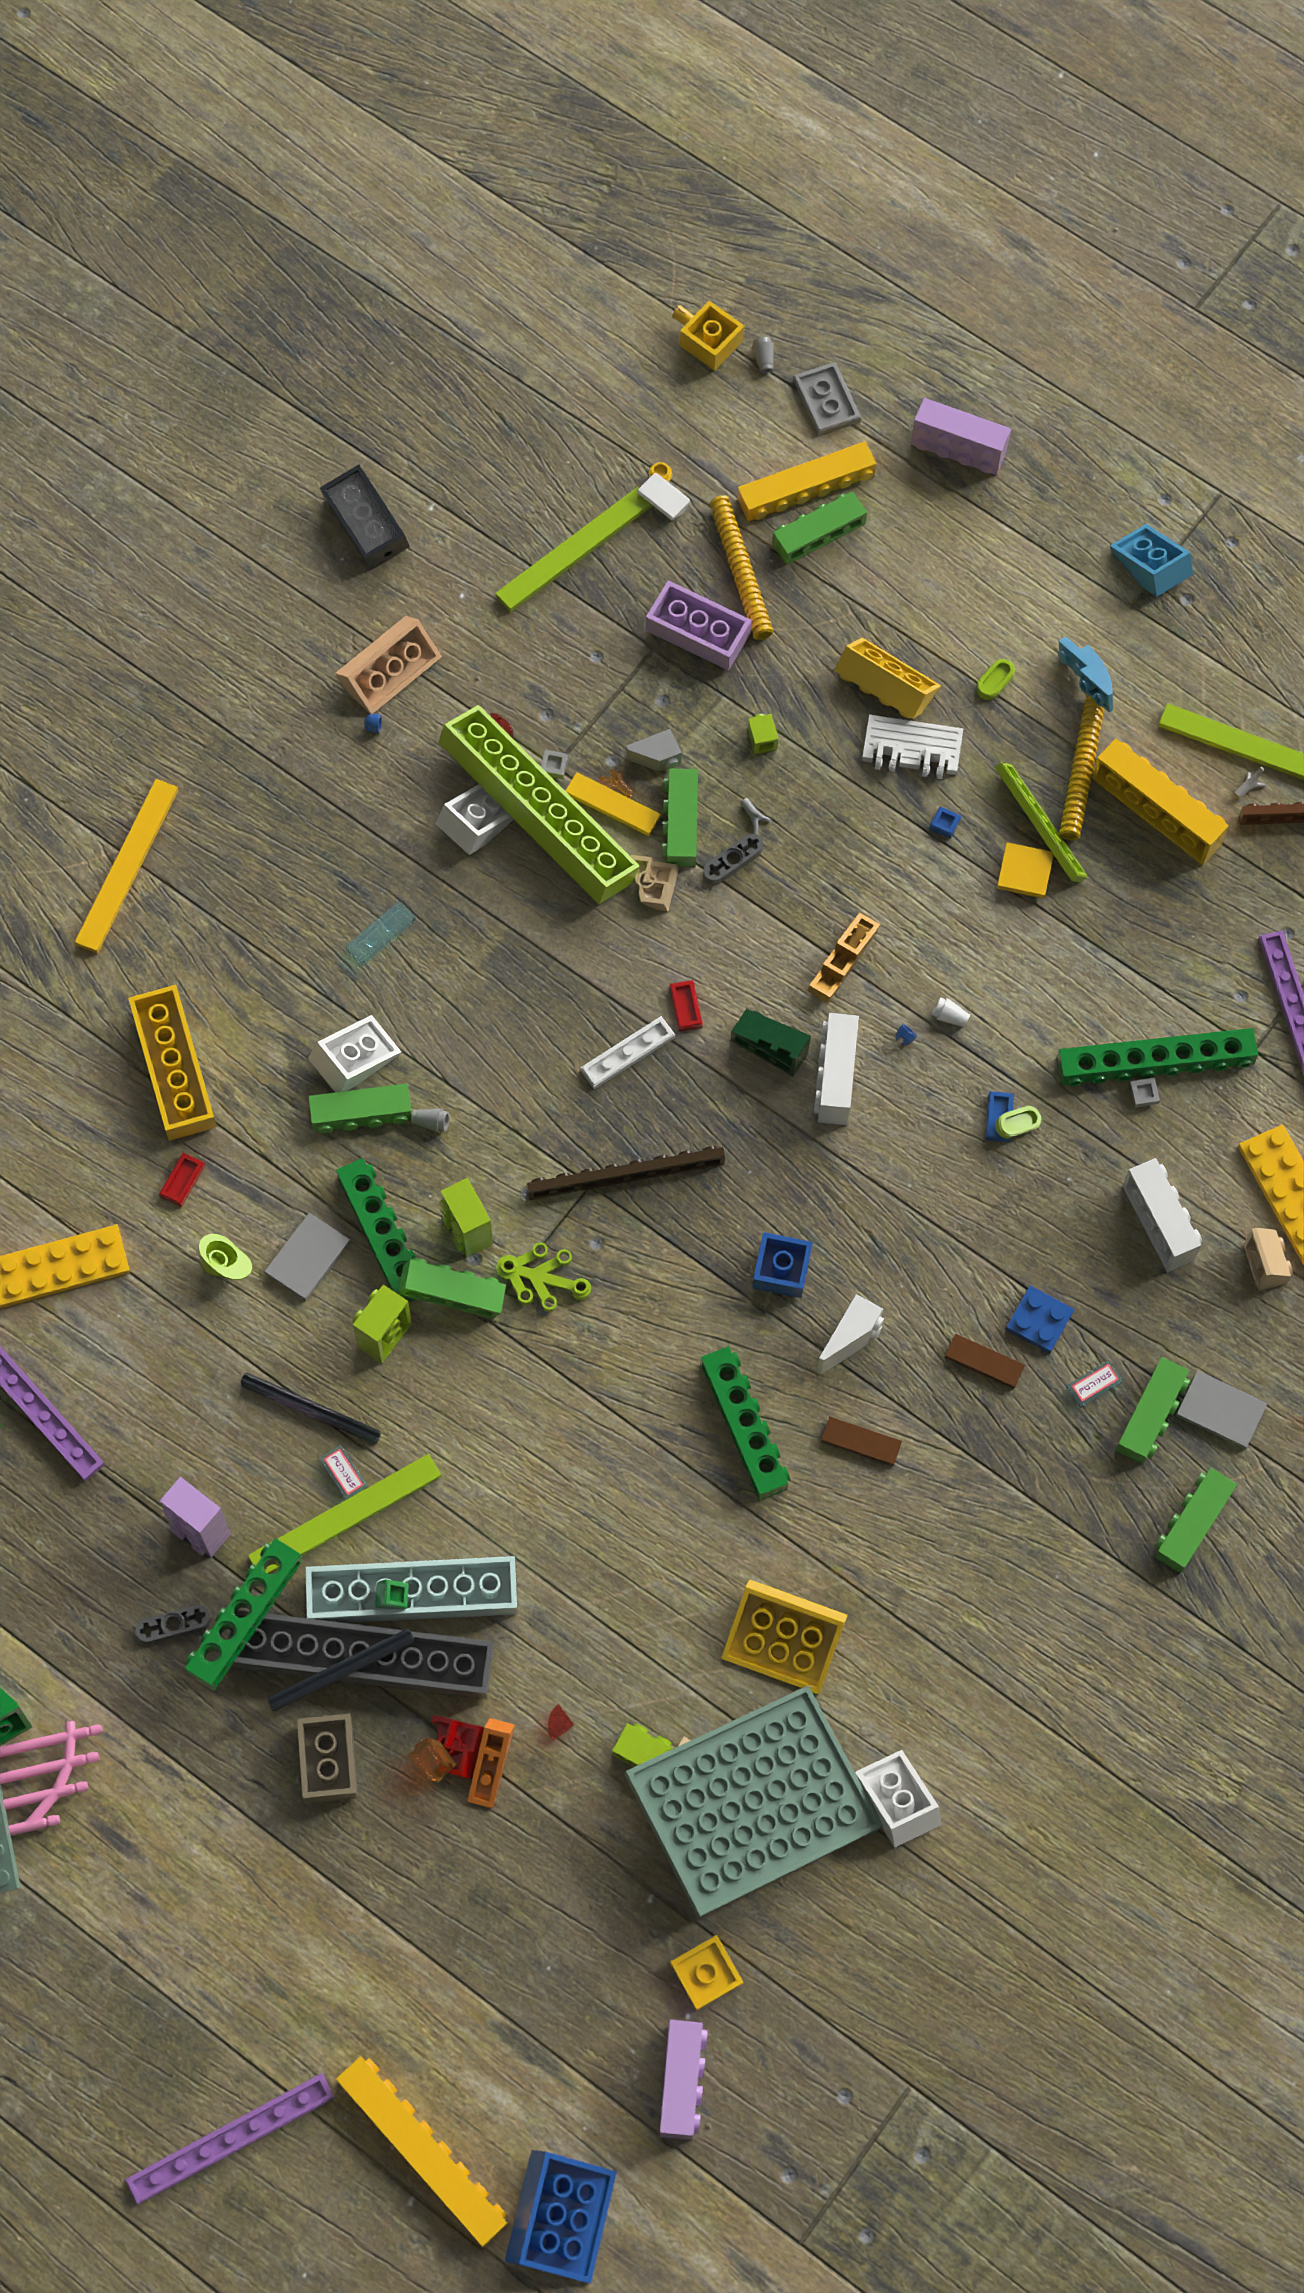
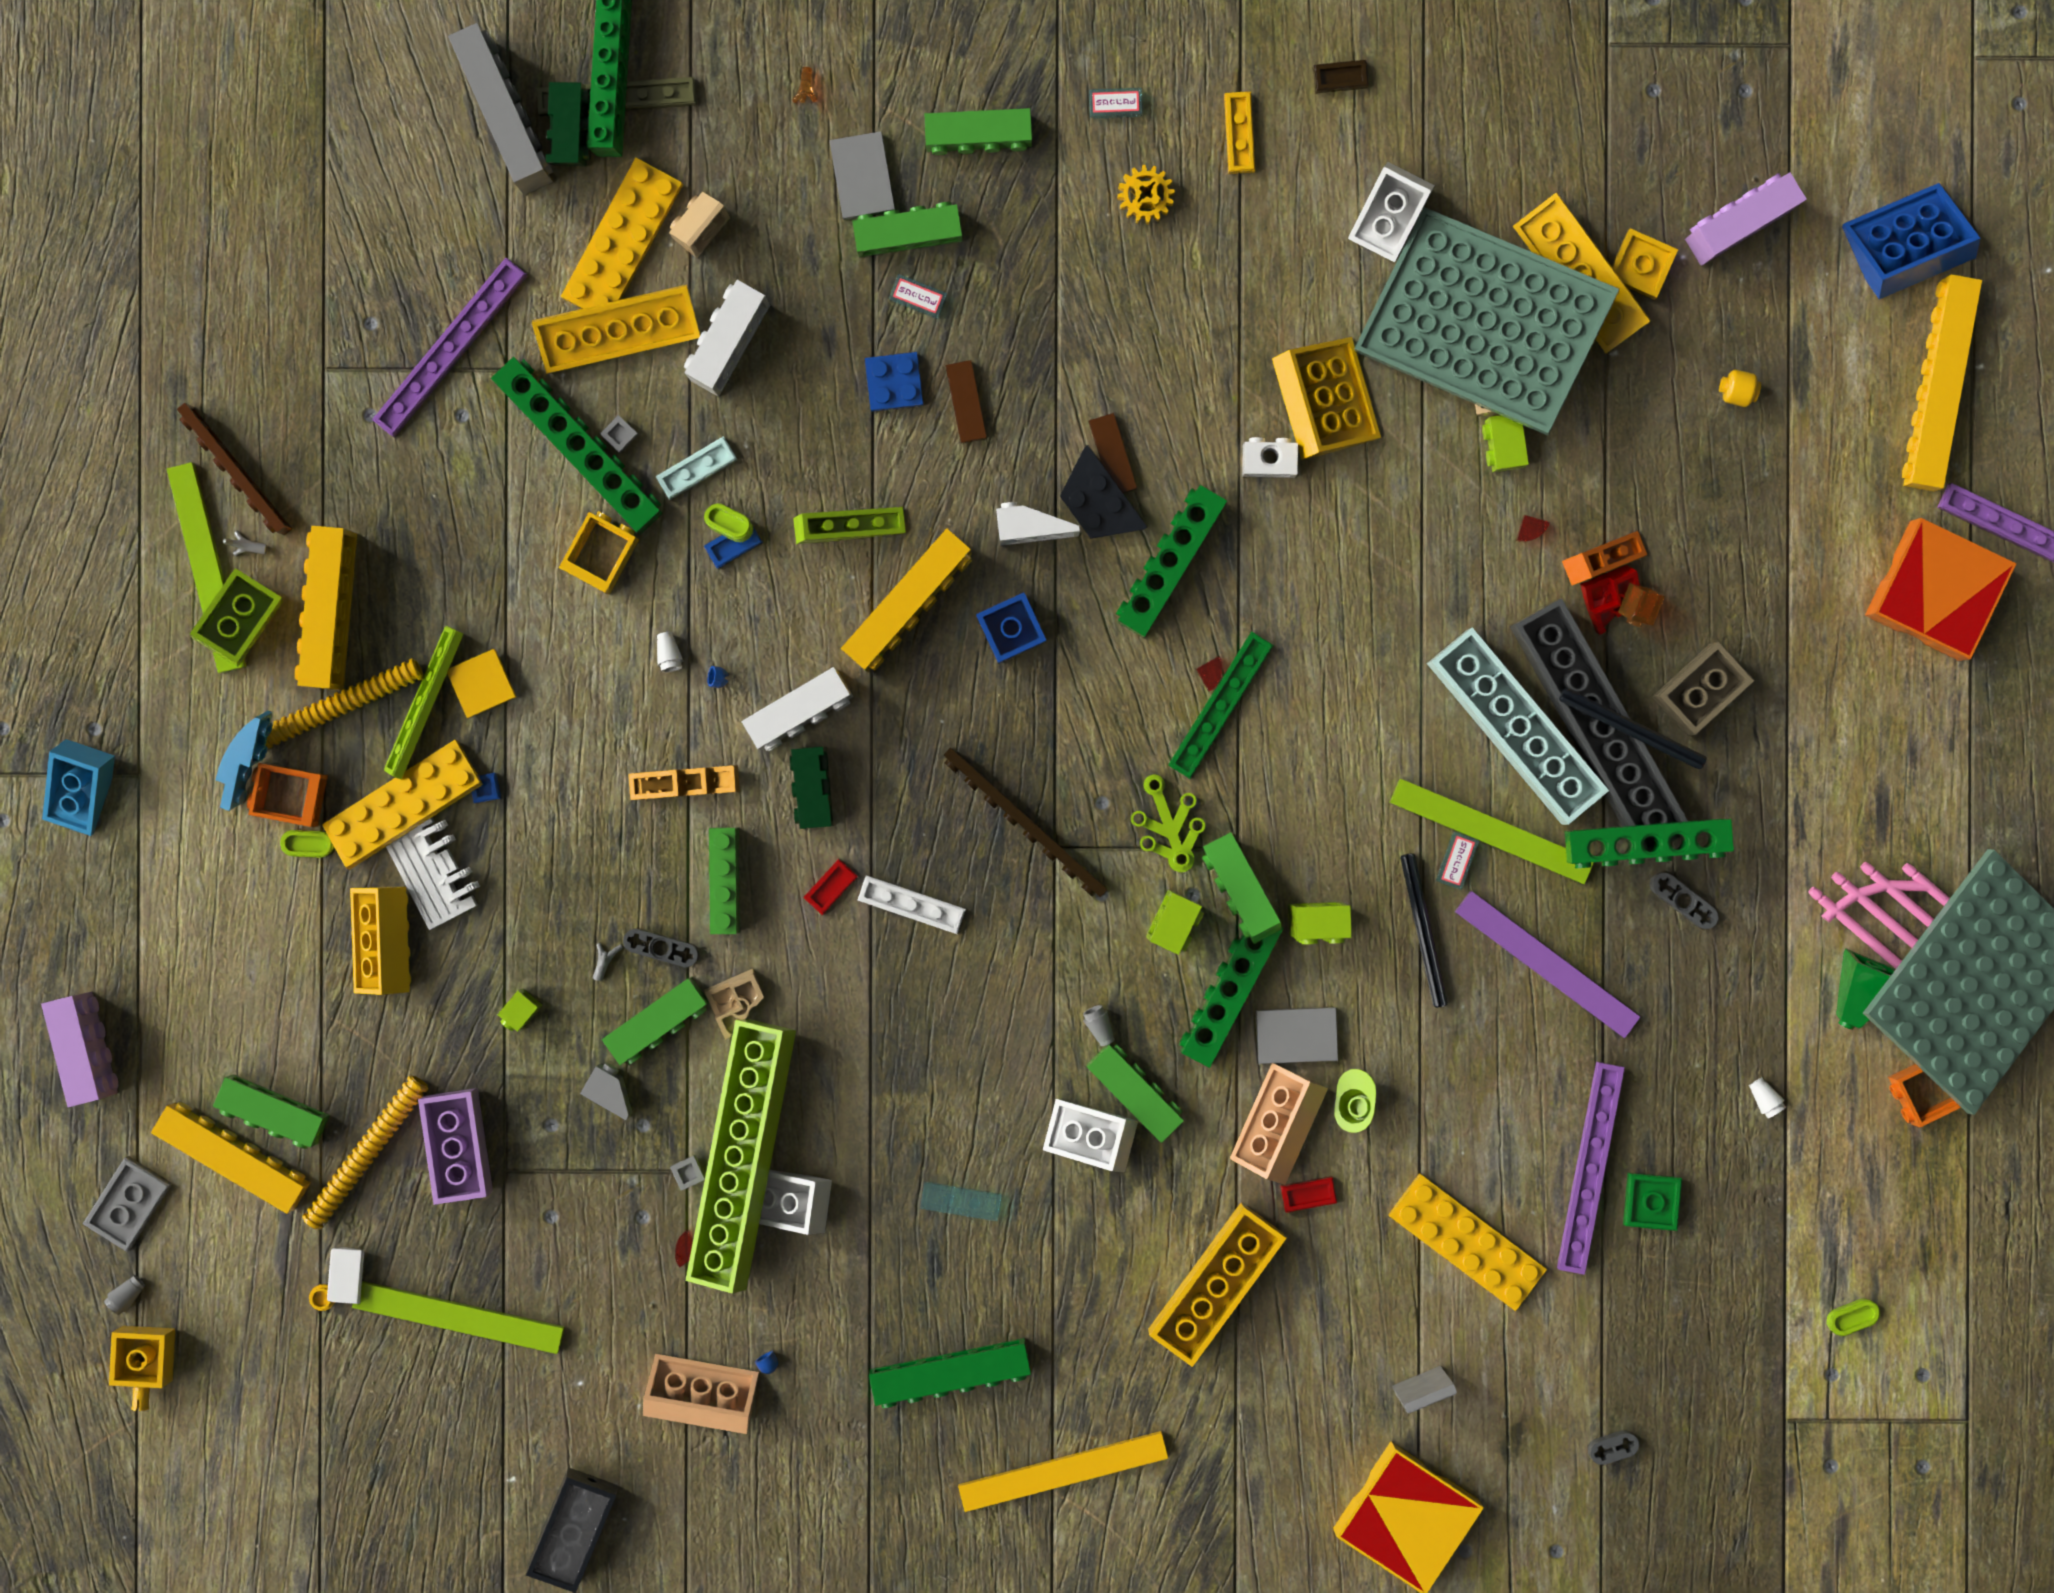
camera: 130 degrees left, 20 degrees up
lavender brick [160,1477,231,1557] -> none
green slope [375,1579,409,1610] -> none
yellow tile [565,772,661,836] -> none
clear orange bar [599,768,634,798] -> none
none -> lime brick [190,568,283,667]
none -> orange window [247,763,328,827]
none -> yellow plate [322,740,483,870]
none -> yellow plate [531,284,701,374]
none -> yellow window [559,511,639,595]
none -> light aqua tile [656,436,738,500]
none -> bright green brick [709,827,740,934]
none -> lime slope [793,507,906,544]
none -> yellow brick [840,528,972,672]
none -> green brick [869,1338,1031,1408]
none -> black wing [1060,445,1148,539]
none -> tile [1089,88,1143,118]
none -> yellow gear [1117,165,1175,225]
none -> green tile [1168,631,1274,779]
none -> clear red tile [1196,656,1222,692]
none -> yellow tile [1224,92,1255,174]
none -> light nougat slope [1230,1063,1328,1185]
none -> white brick [1242,437,1298,478]
none -> dark brown tile [1313,60,1369,94]
none -> medium lavender tile [1455,891,1640,1038]
none -> yellow plate [1513,192,1651,353]
none -> yellow head [1719,370,1761,407]
none -> orange tile [1865,518,2017,661]

